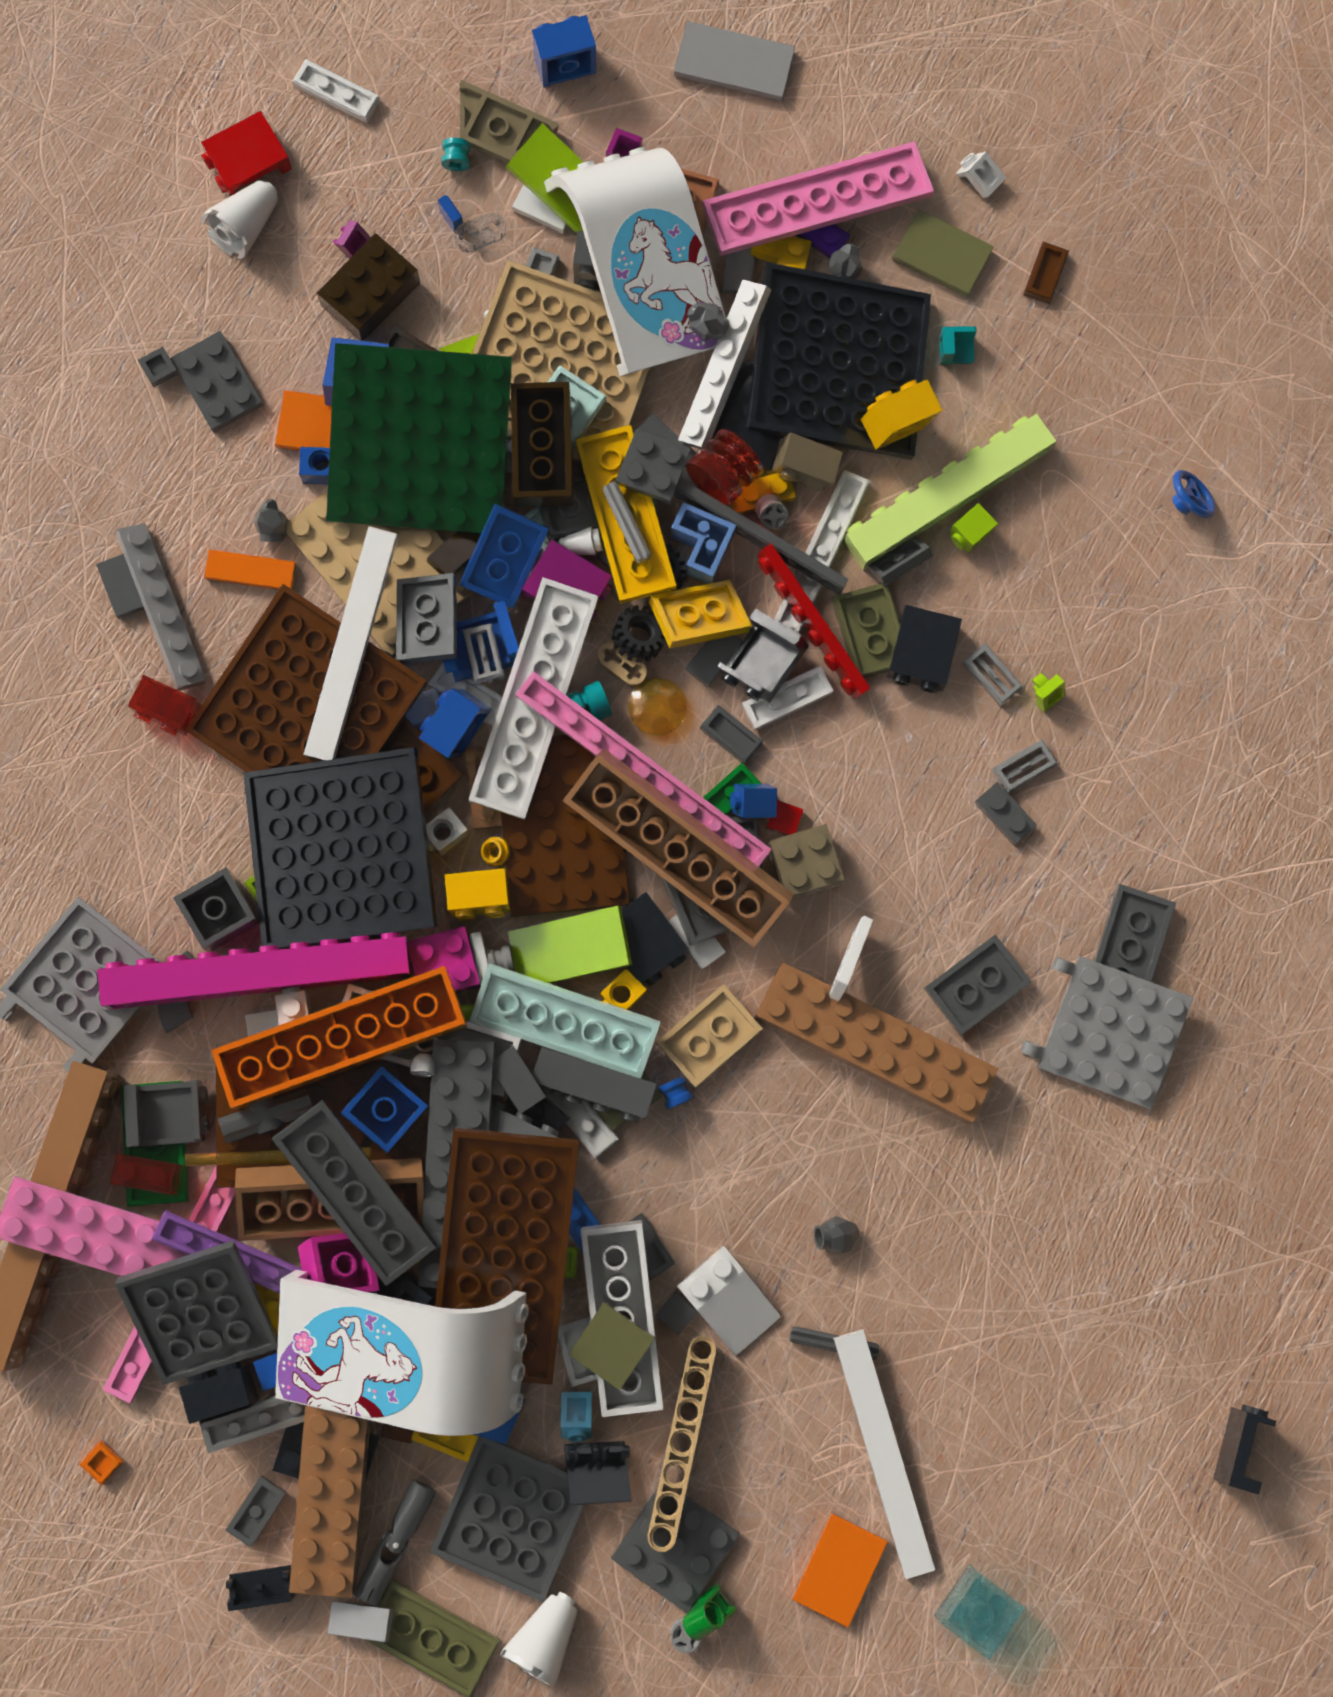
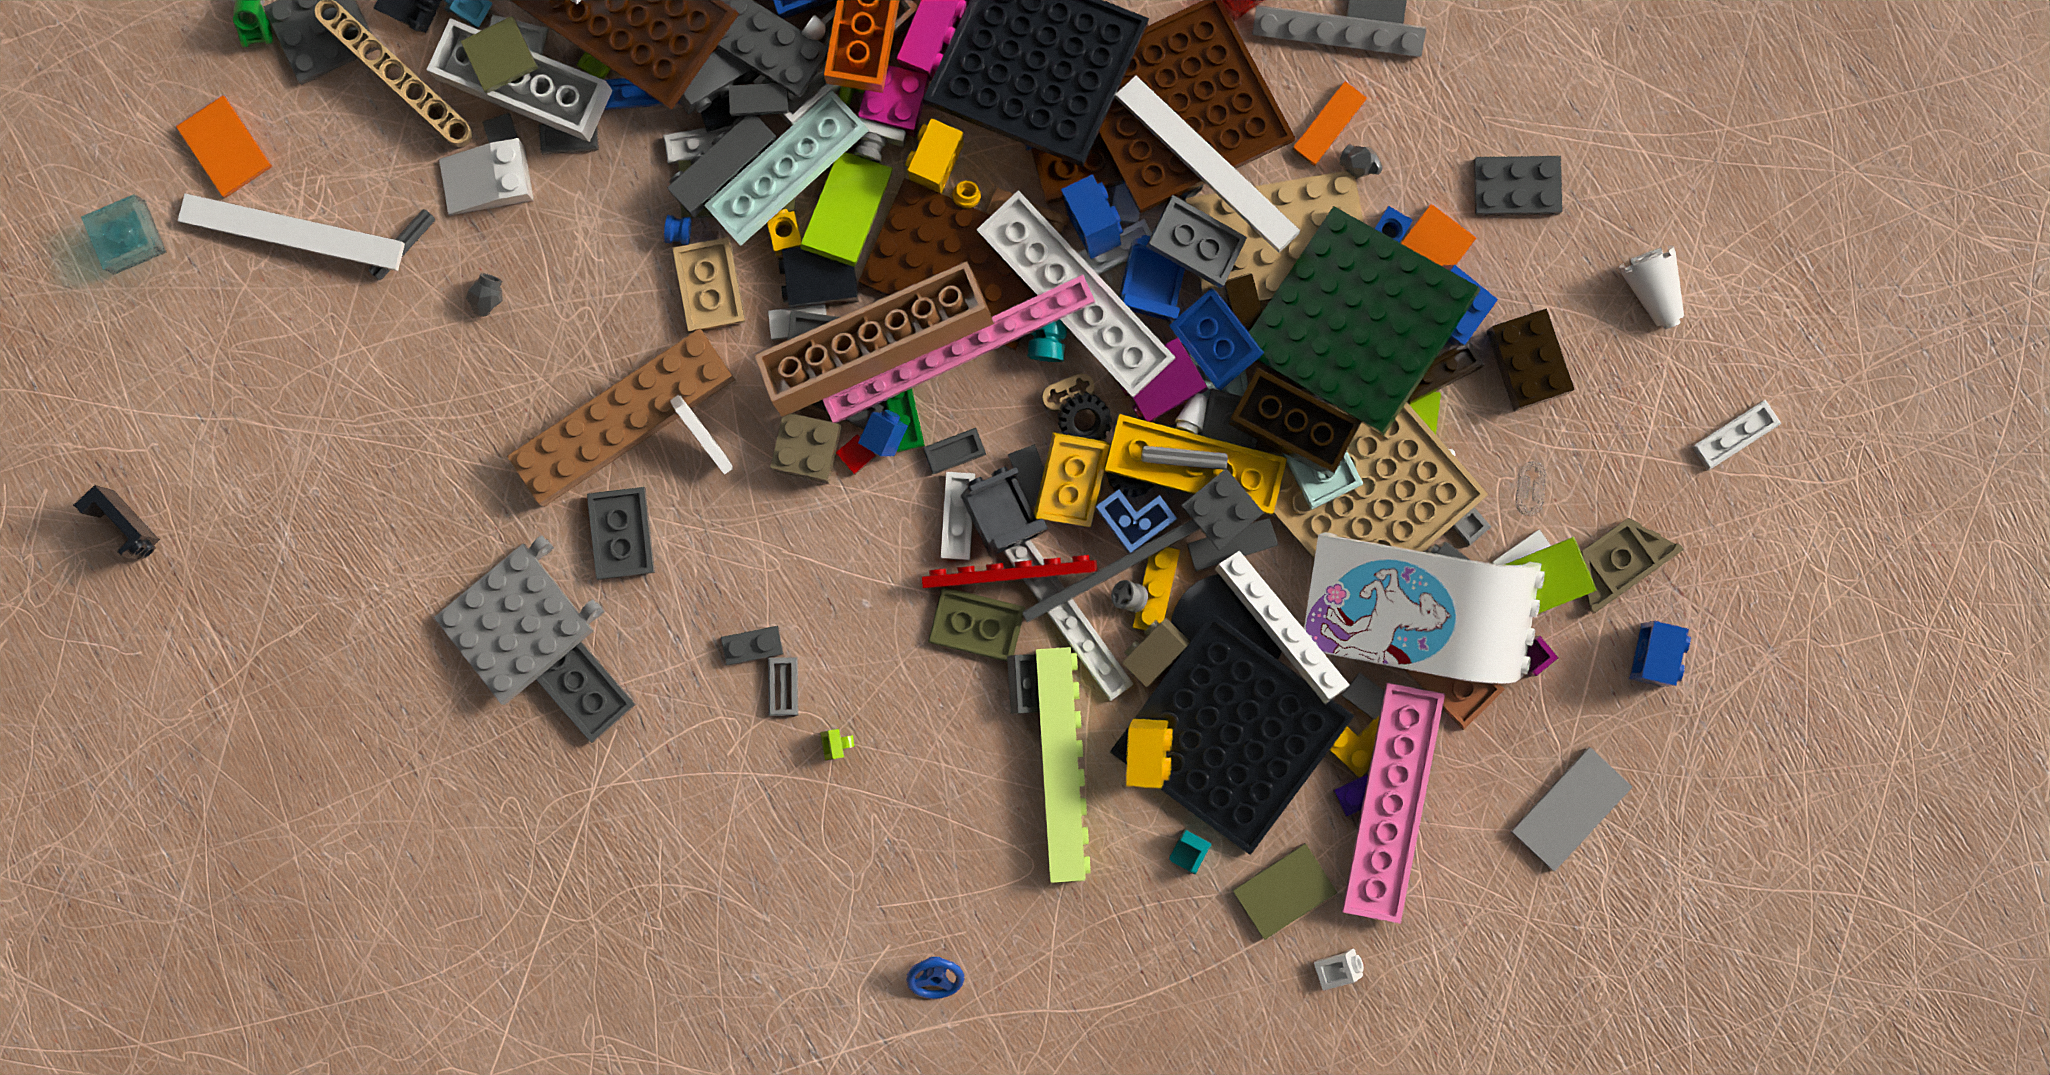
camera: 125 degrees right, 5 degrees up
dark grey plate [138,347,178,388] -> none
red panel [201,111,292,196] -> none
magenta tile [333,220,371,259] -> none
white brick [426,807,469,856] -> none
blue tile [438,195,463,234] -> none
teal wheel [441,137,470,171] -> none
light grey tile [463,624,504,686] -> none
clear yellow dish [628,678,687,736] -> none
clear red wheel [685,429,763,507] -> none
dark grey rock [687,303,729,340] -> none
dark grey rock [829,243,863,279] -> none
black panel [886,605,962,693] -> none
lime brick [949,503,998,554] -> none
light grey tile [962,643,1023,706] -> none
reddish brown tile [1023,241,1069,305] -> none

